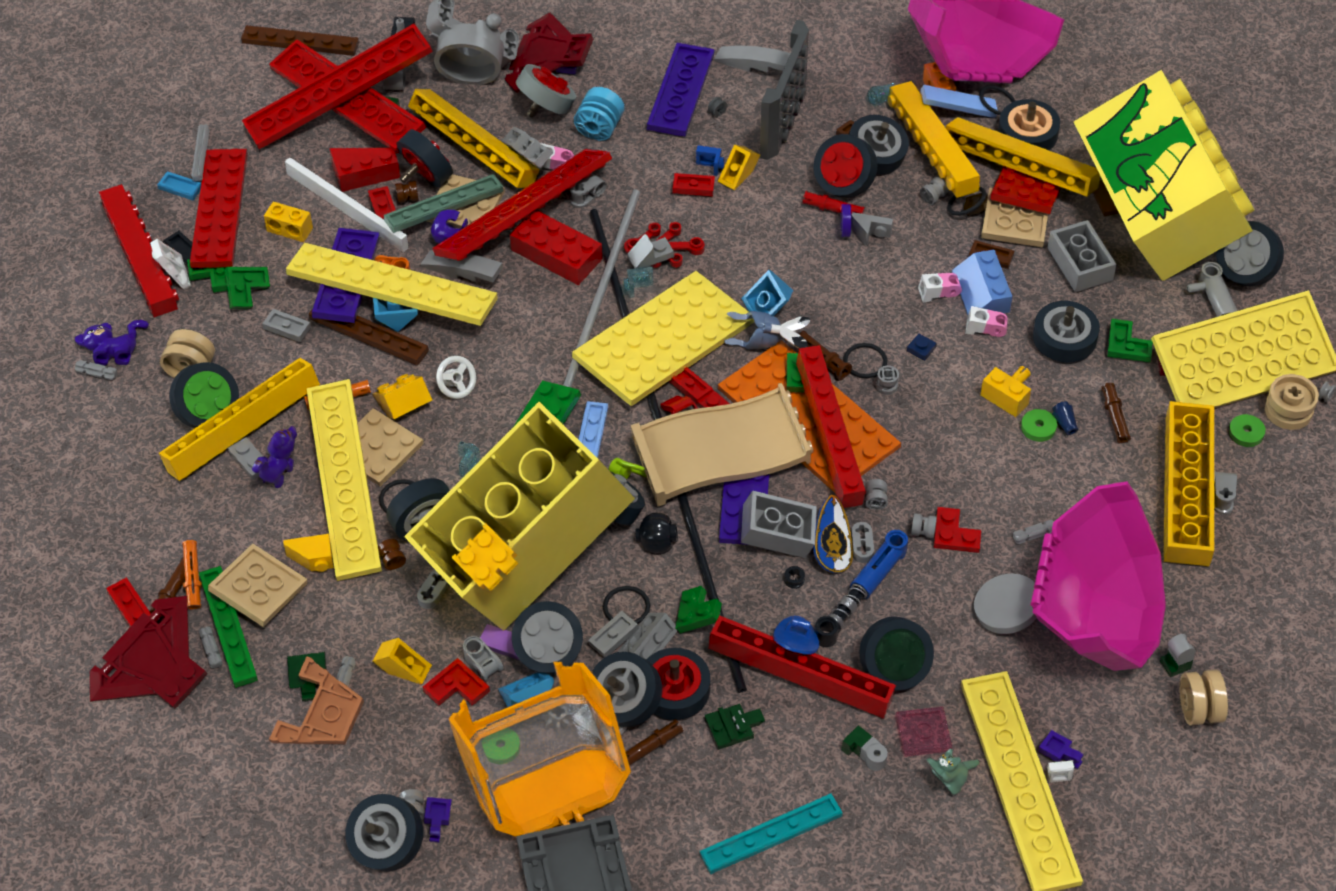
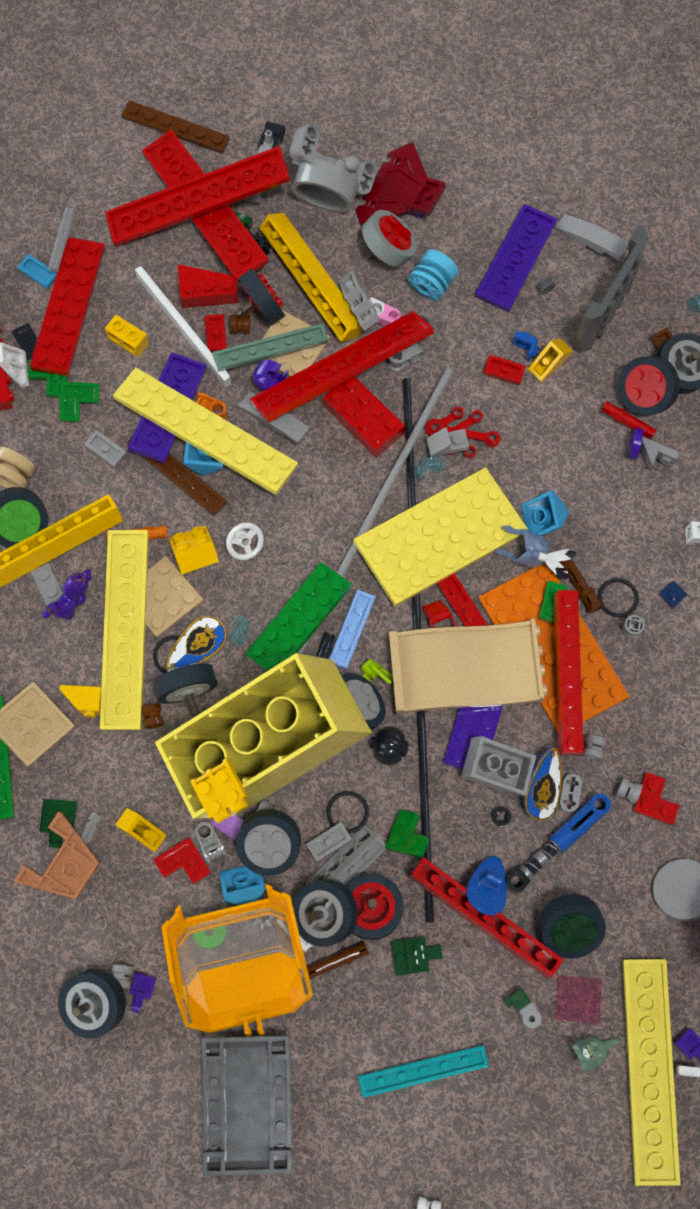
camera: 10 degrees right, 20 degrees up
none -> shield [166,616,227,670]

